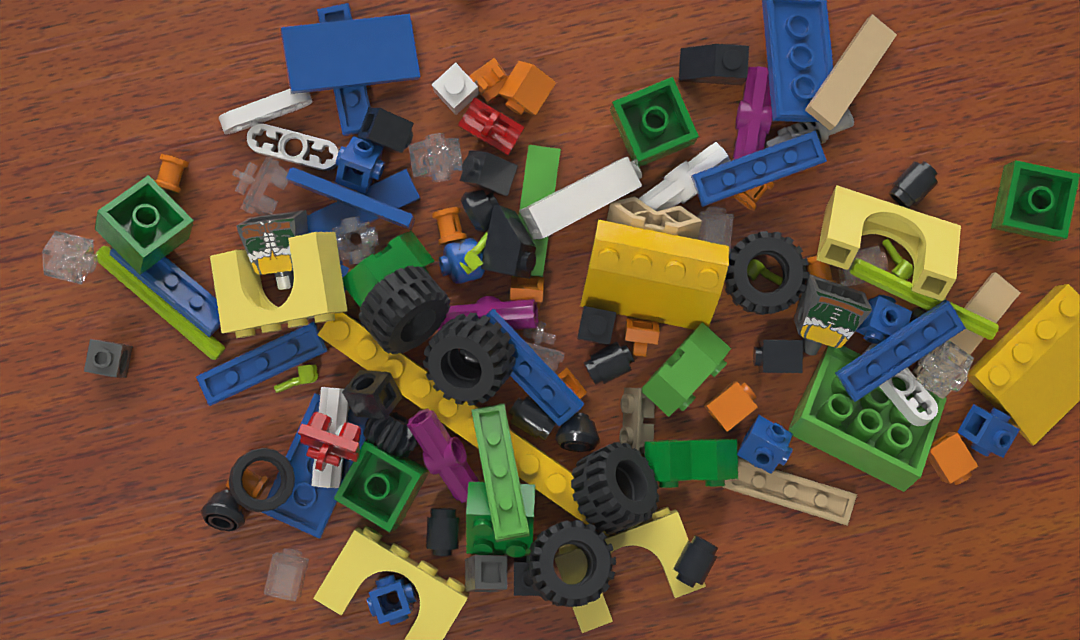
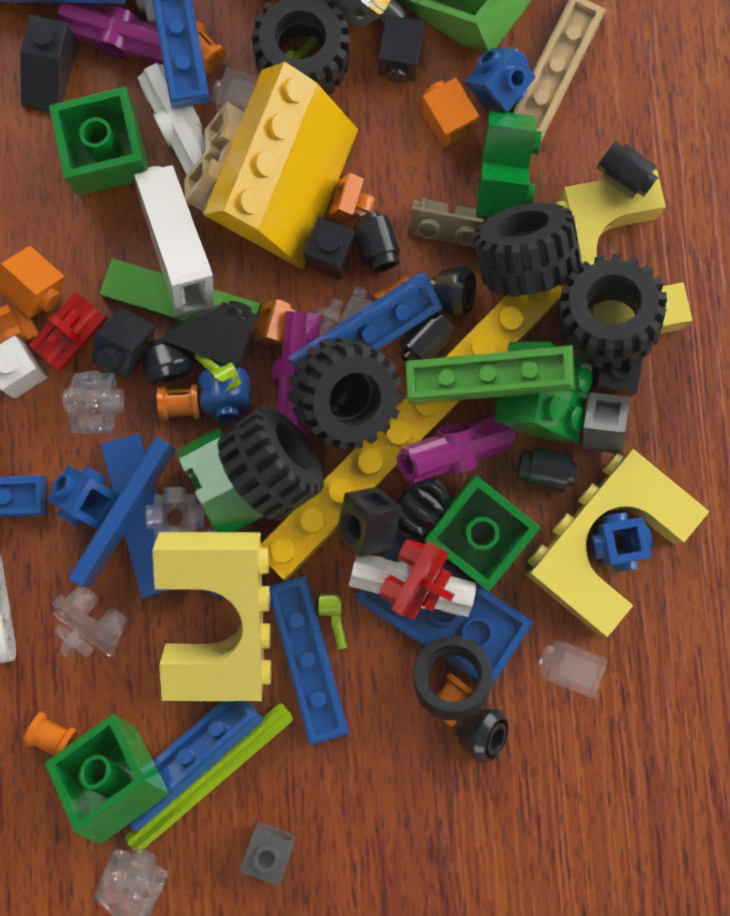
camera: 85 degrees left, 5 degrees down
torso [237,210,308,290] -> none
white beam [247,124,339,171] -> none
black brick [357,107,414,153] -> none
bright green brick [641,322,731,417] -> none

